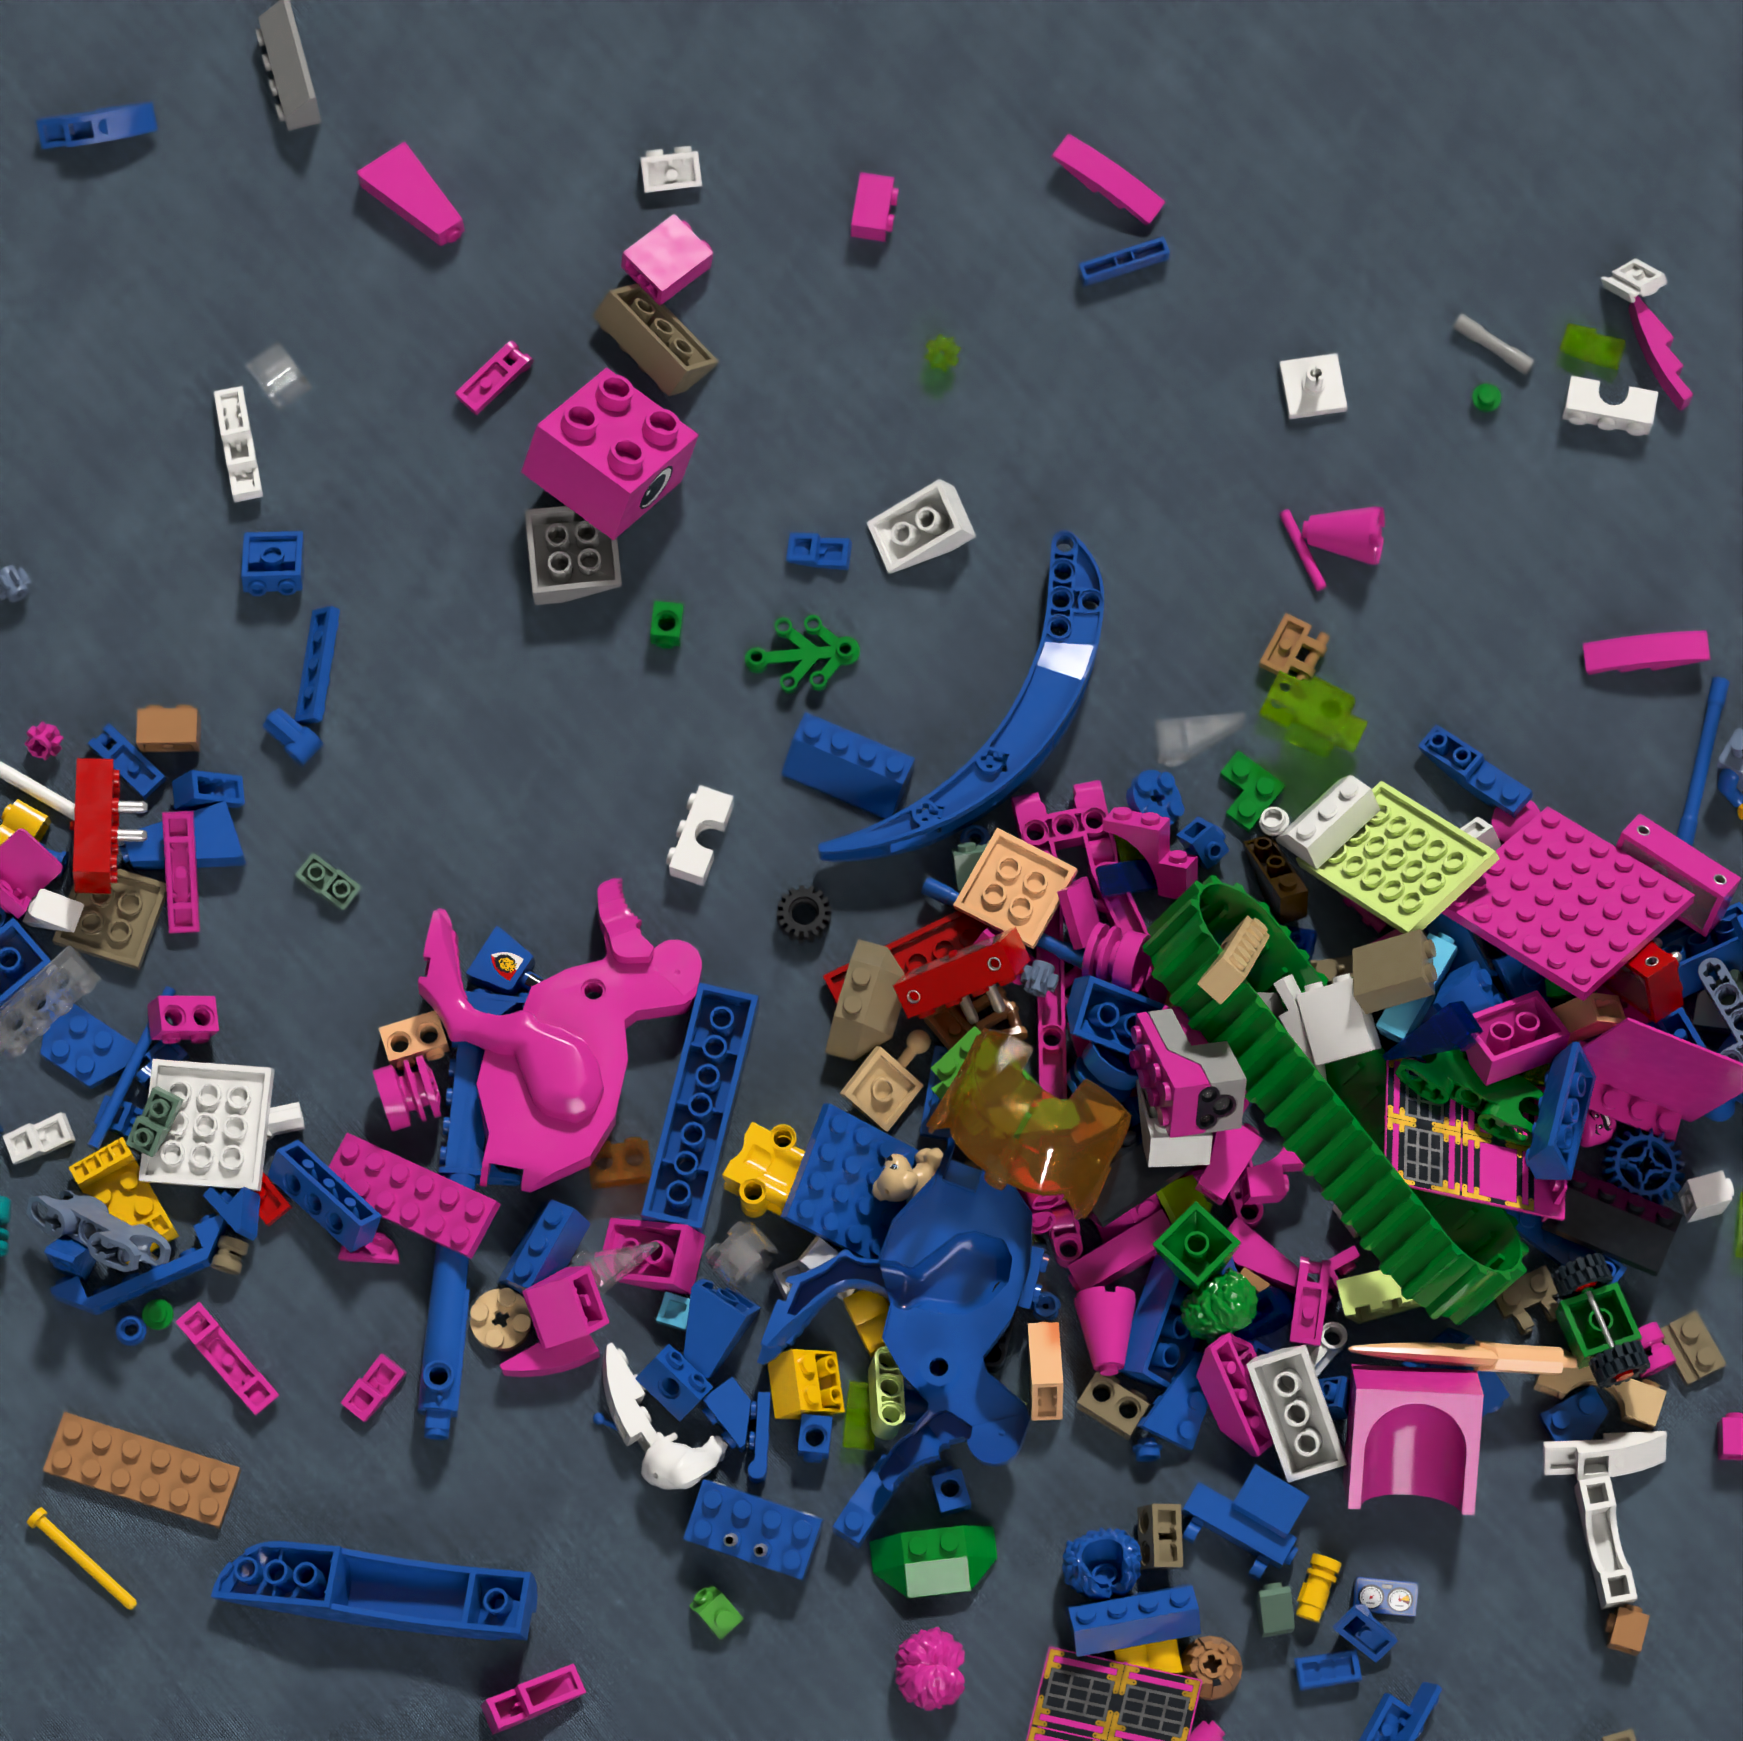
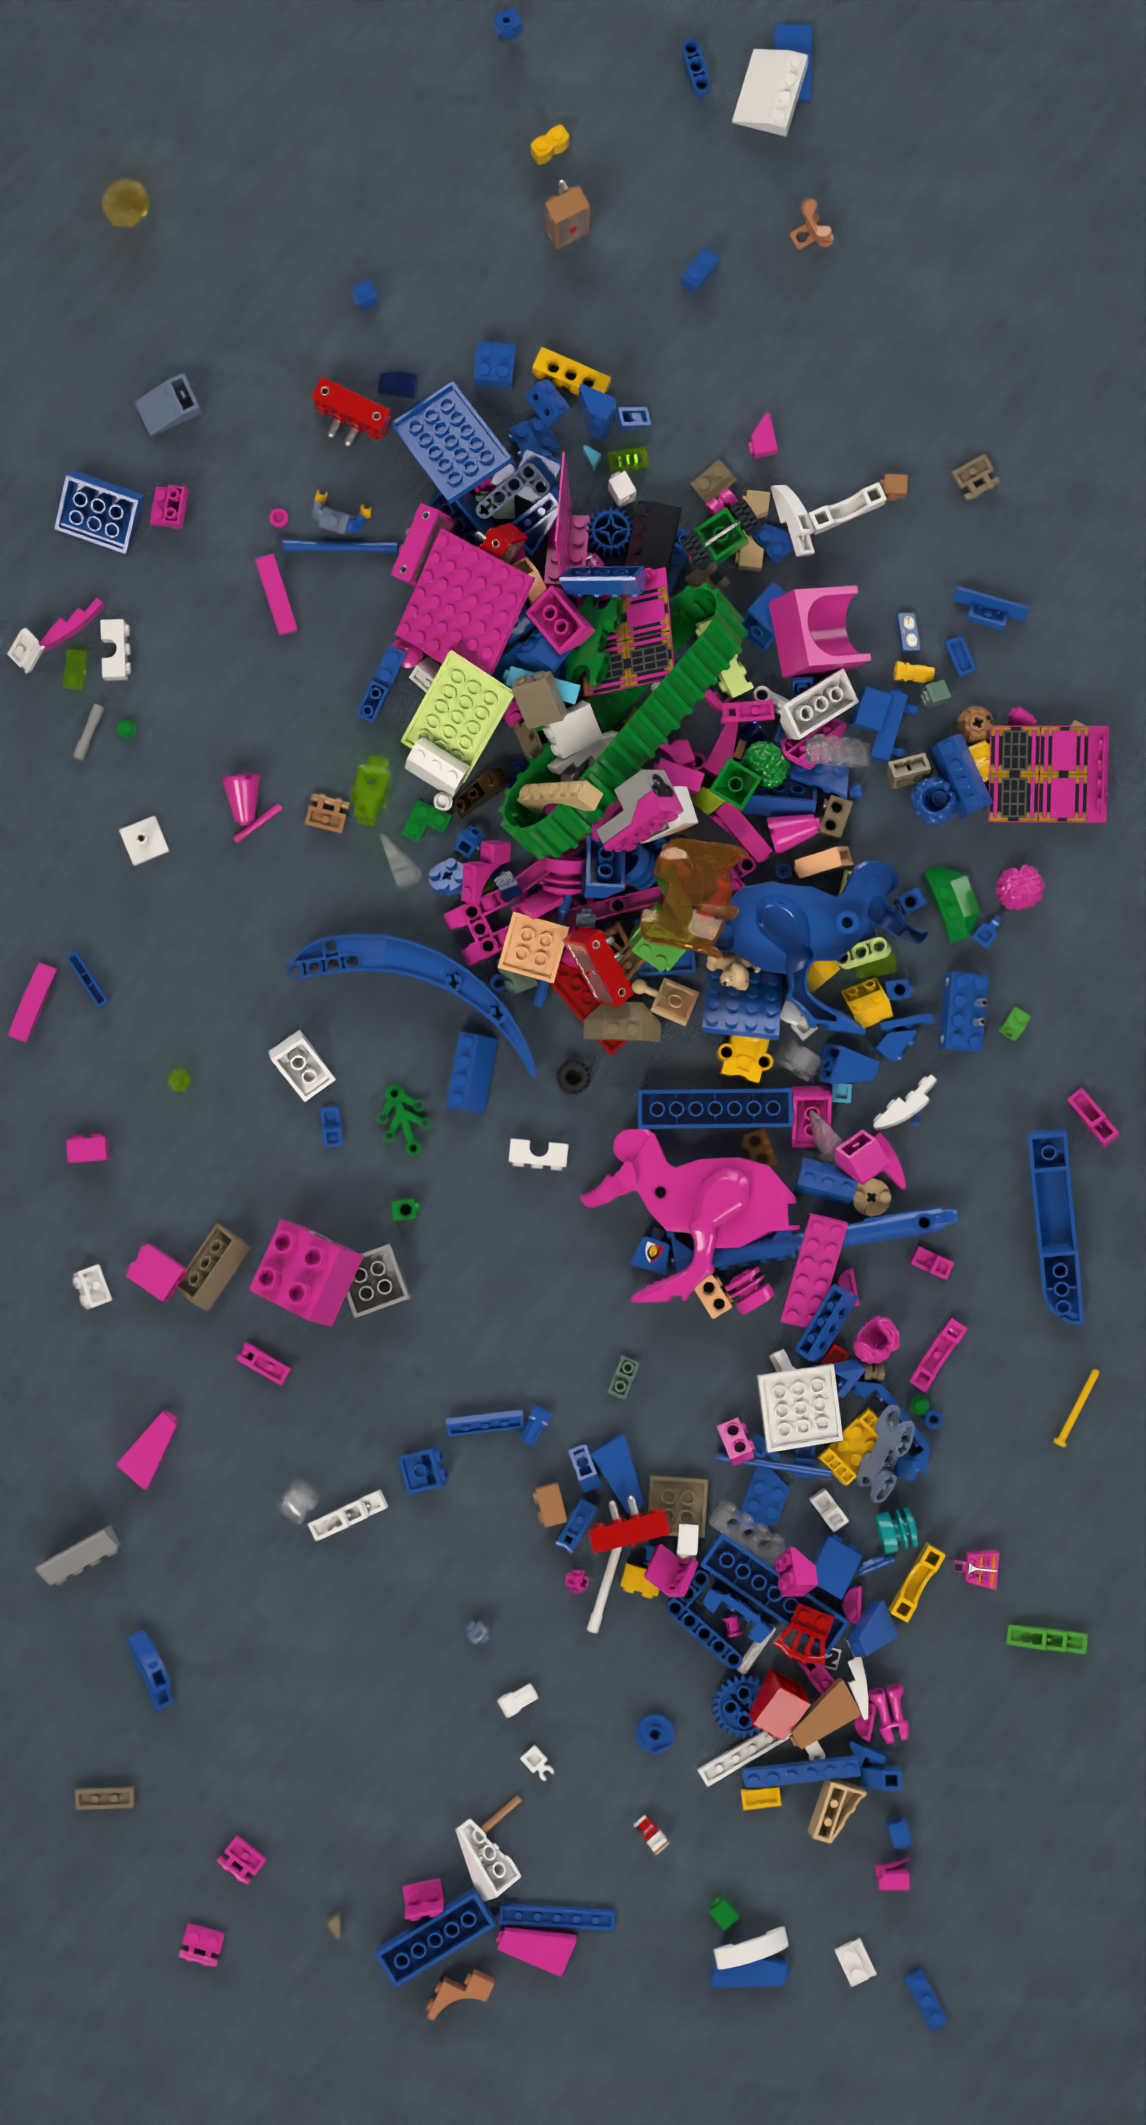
camera: 105 degrees left, 15 degrees up
medium nougat plate [43,1412,241,1529] -> none
sand green slope [126,1086,184,1157] -> none
dark pink plate [162,811,200,933] -> none
blue brick [635,1344,713,1422] -> none
white piece [641,1433,728,1490] -> none
blue slope [832,1453,906,1549] -> none
blue wing [1018,1241,1050,1309] -> none
blue slope [1332,1604,1398,1662] -> none
light nougat piece [1348,1340,1577,1375] -> none
clear blue slope [1383,1001,1484,1061] -> none
none -> clear brick [806,734,871,768]
none -> dark pink hair [853,1316,900,1364]
none -> blue plate [971,915,1003,949]

